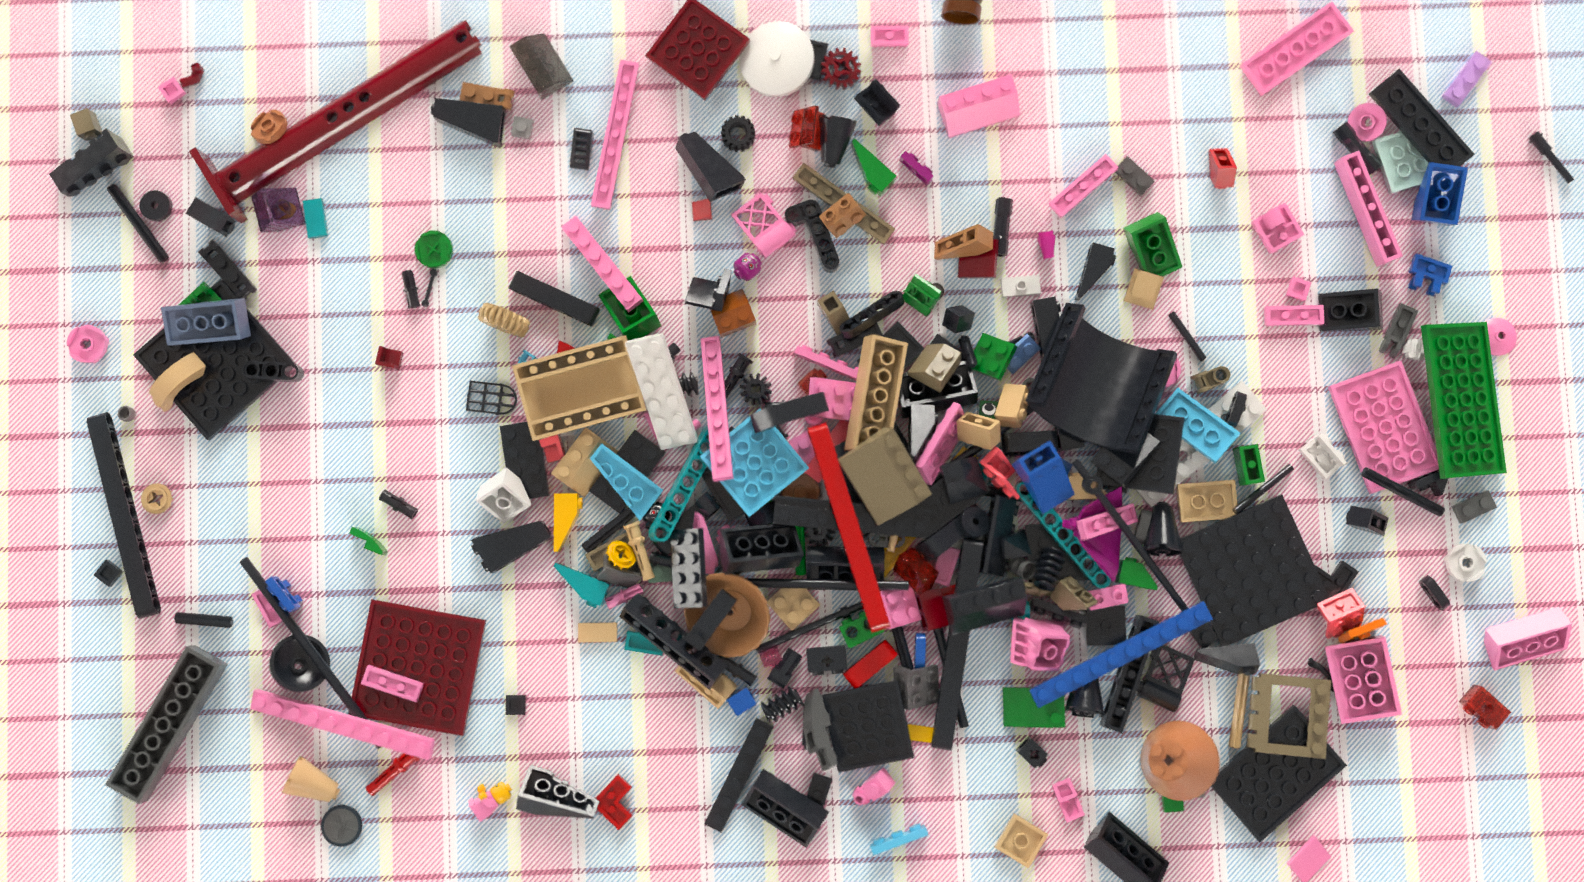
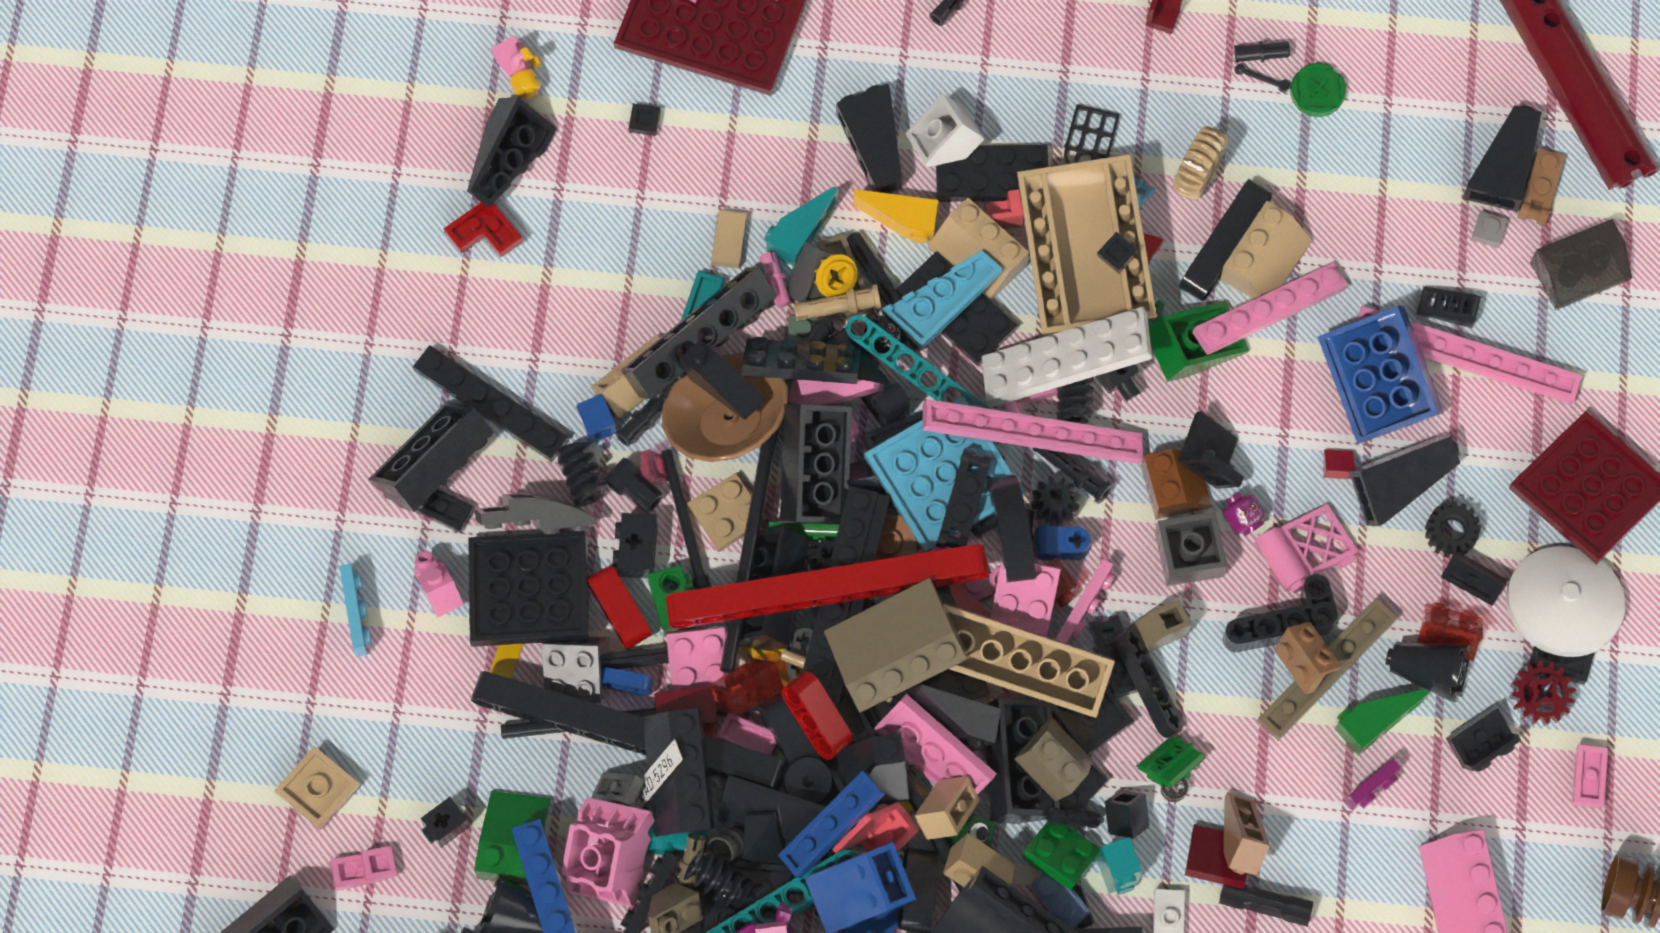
camera: 100 degrees right, 15 degrees down
none -> dark grey plate [591,772,644,807]
none -> white sticker [632,739,683,809]
none -> blue plate [778,771,885,879]
none -> red beam [781,671,853,760]
none -> black plate [936,448,992,549]
none -> blue piece [1035,525,1091,561]
none -> black plate [1097,232,1138,274]
none -> teal brick [1097,837,1142,895]
none -> dark grey brick [1155,512,1227,586]
none -> tan slope [1220,201,1312,299]
none -> blue slope [1318,306,1444,444]
none -> black plate [1441,551,1508,606]

